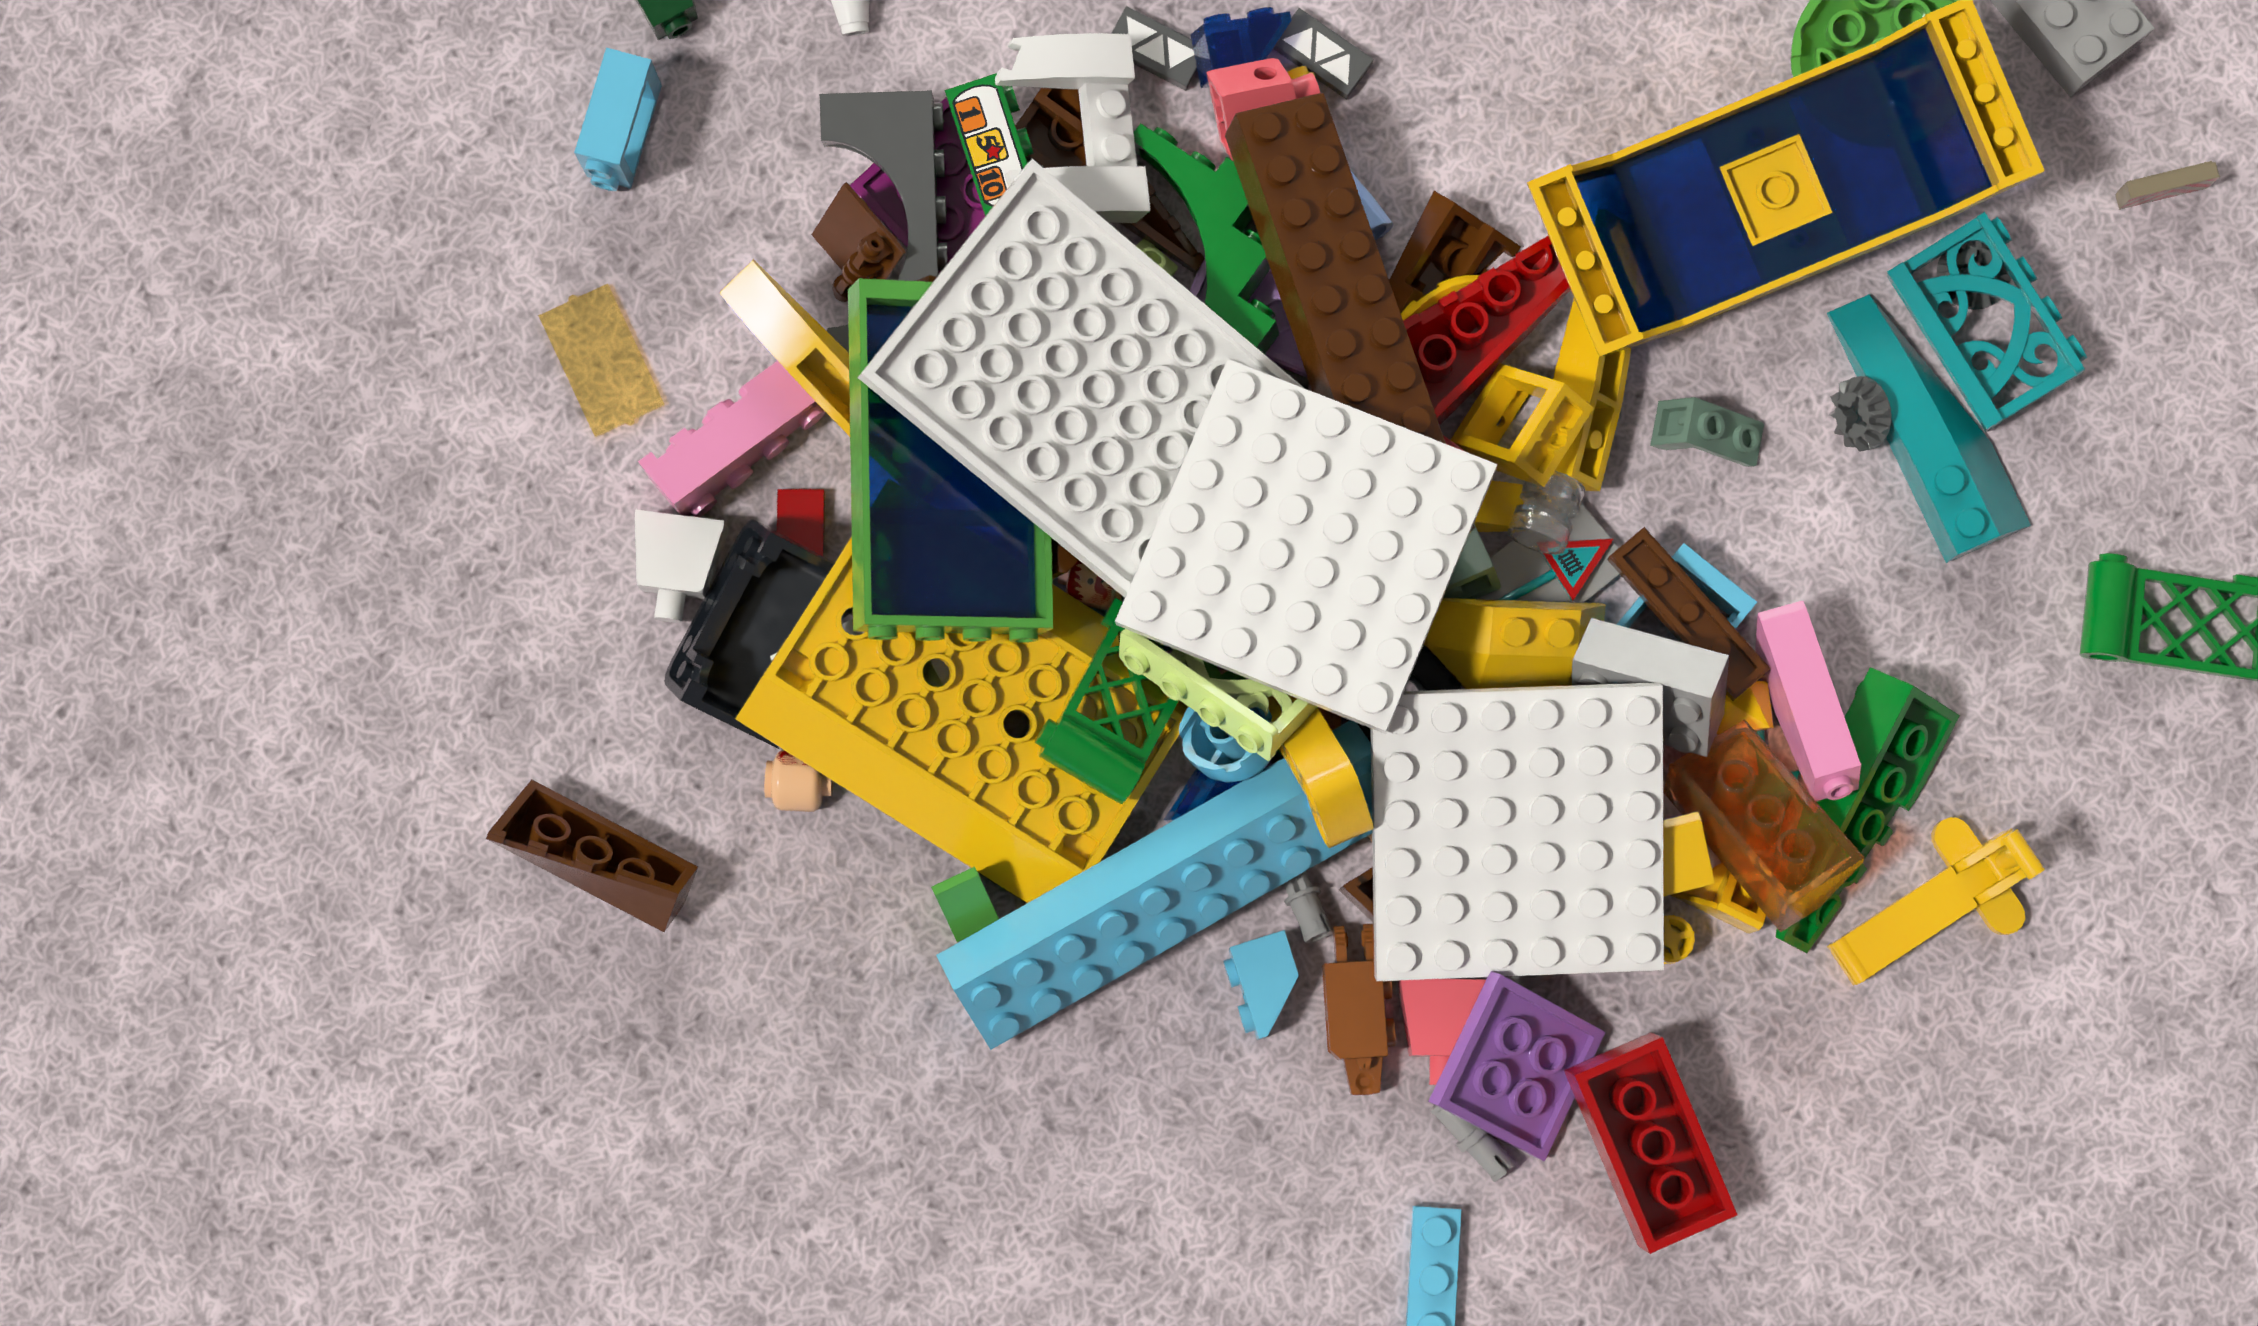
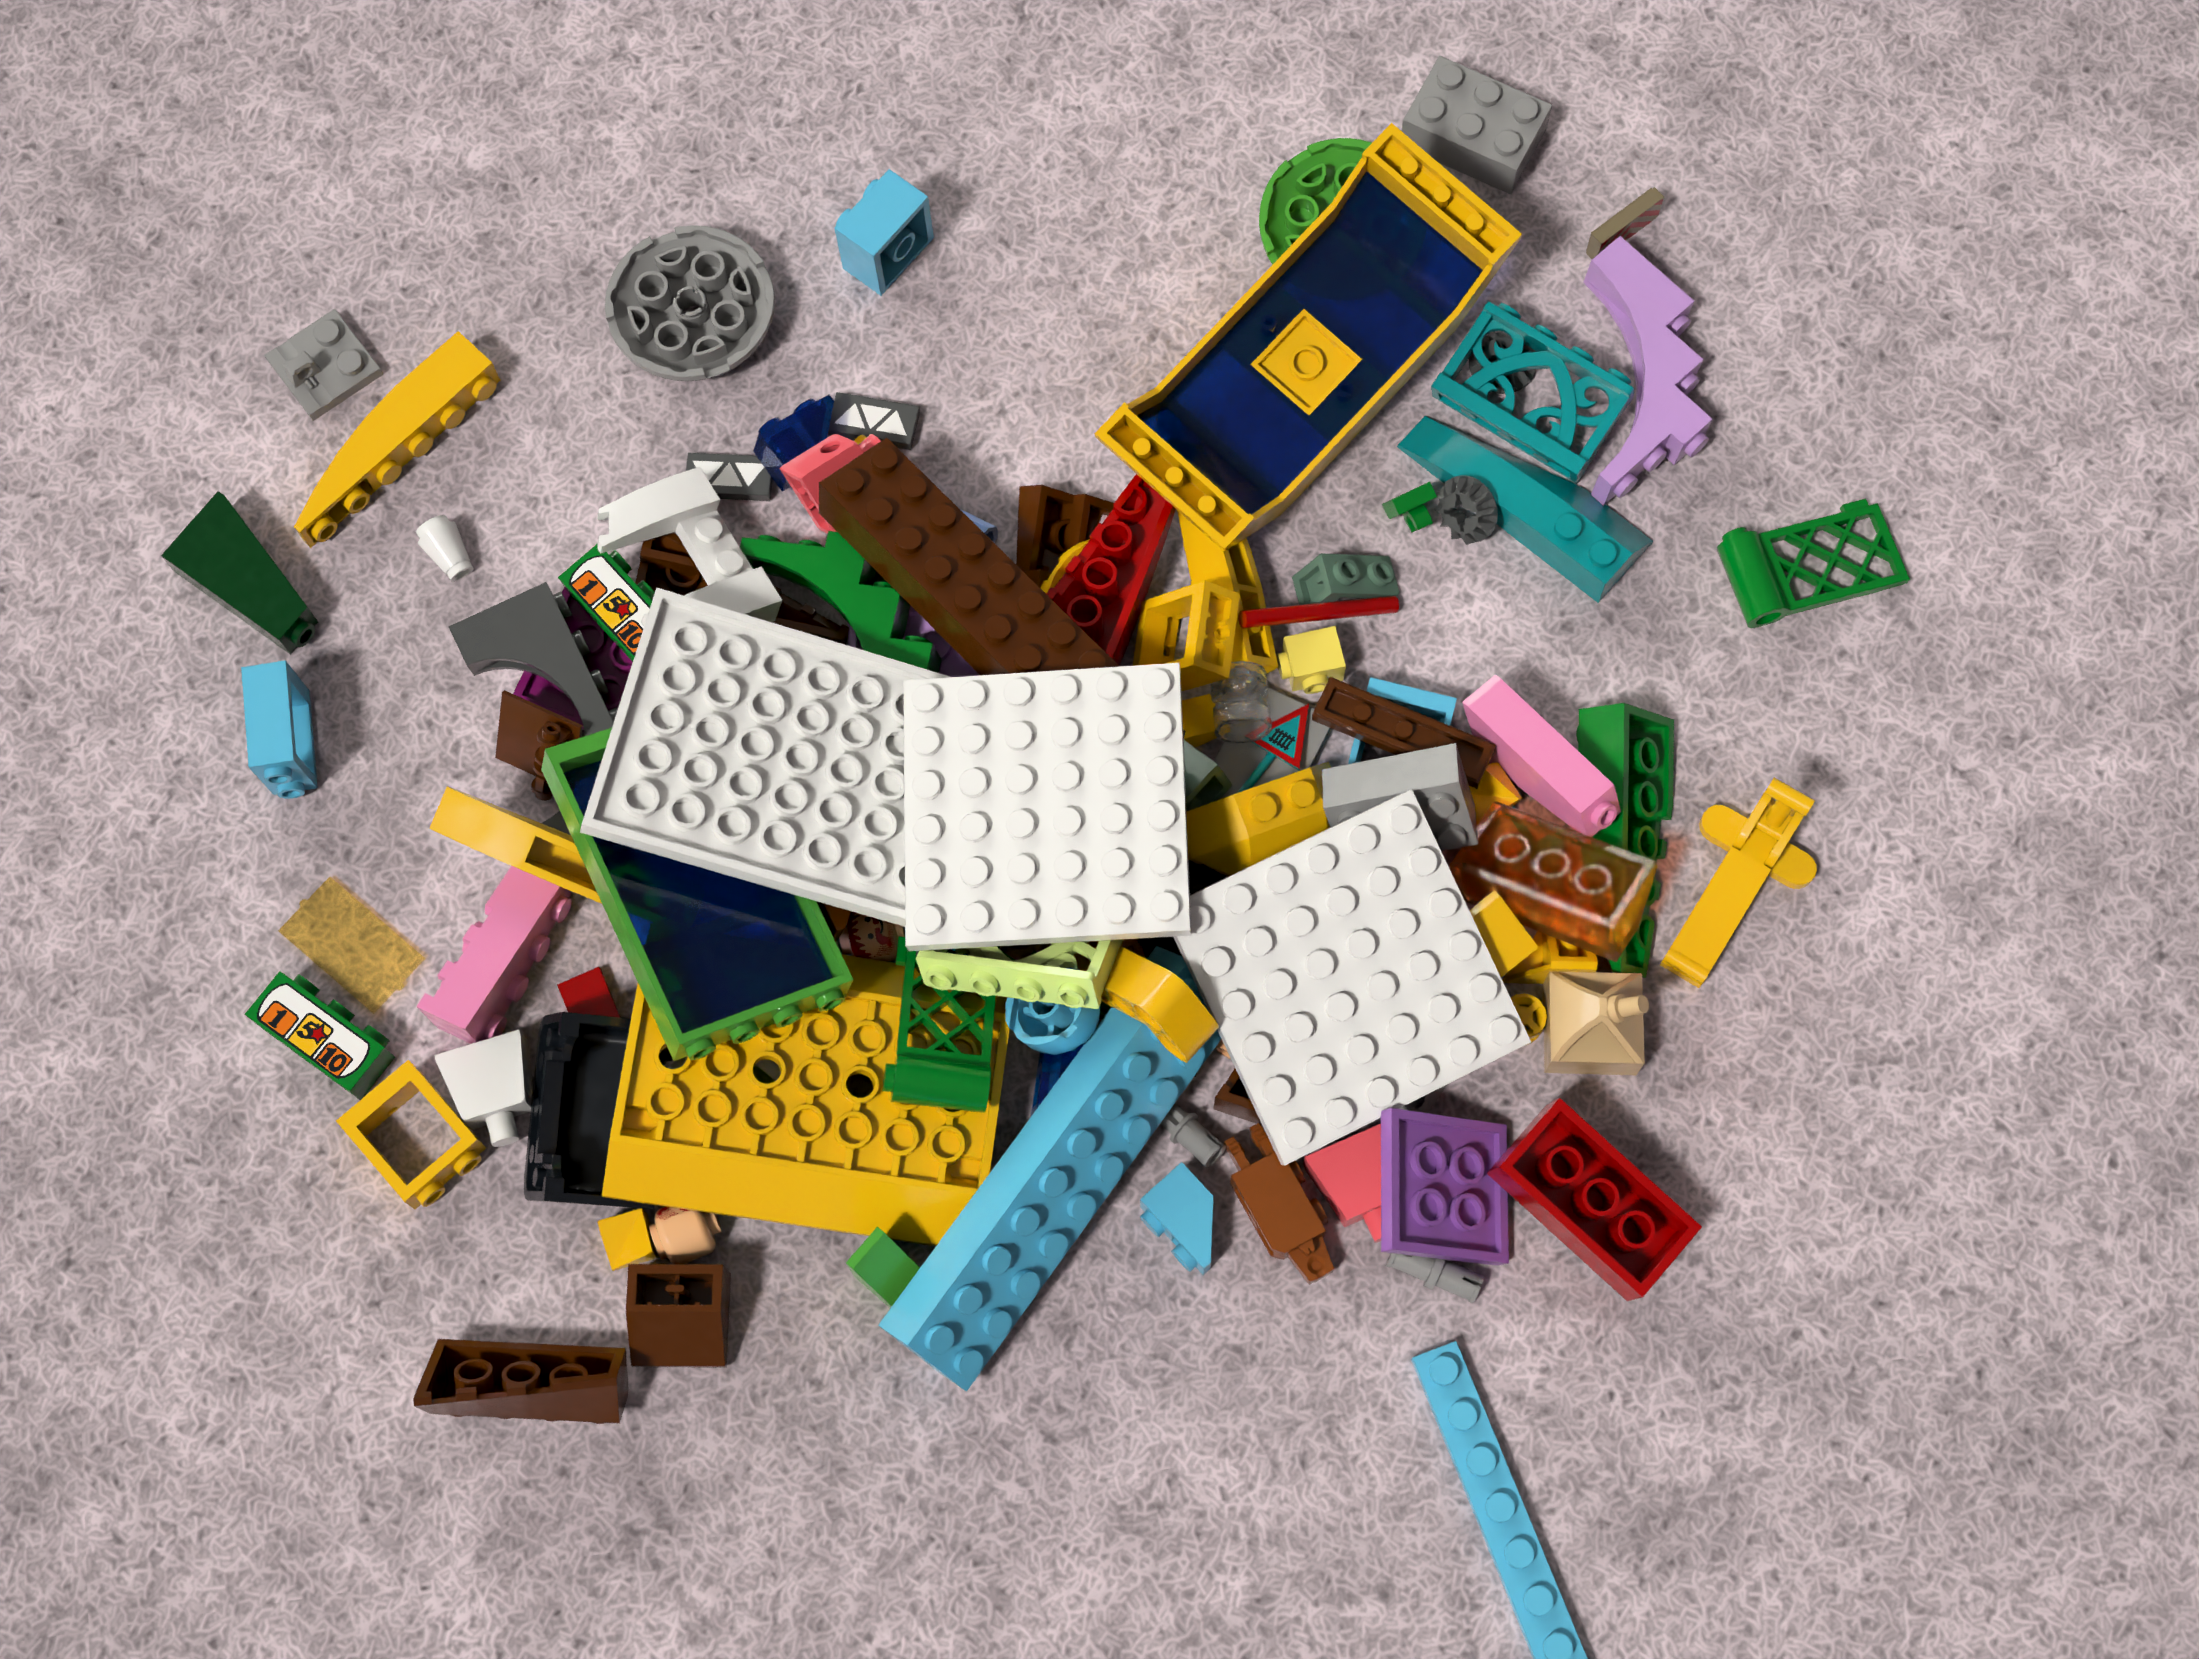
camera: 20 degrees left, 10 degrees down
none -> brick [244,971,395,1100]
none -> yellow window [336,1060,486,1209]
none -> yellow slope [597,1208,658,1271]
none -> reddish brown slope [626,1264,731,1368]
none -> red bar [1238,596,1399,628]
none -> light yellow brick [1276,626,1346,694]
none -> green tile [1382,481,1437,532]
none -> tan piece [1543,971,1649,1075]
none -> lavender arch [1583,236,1713,506]

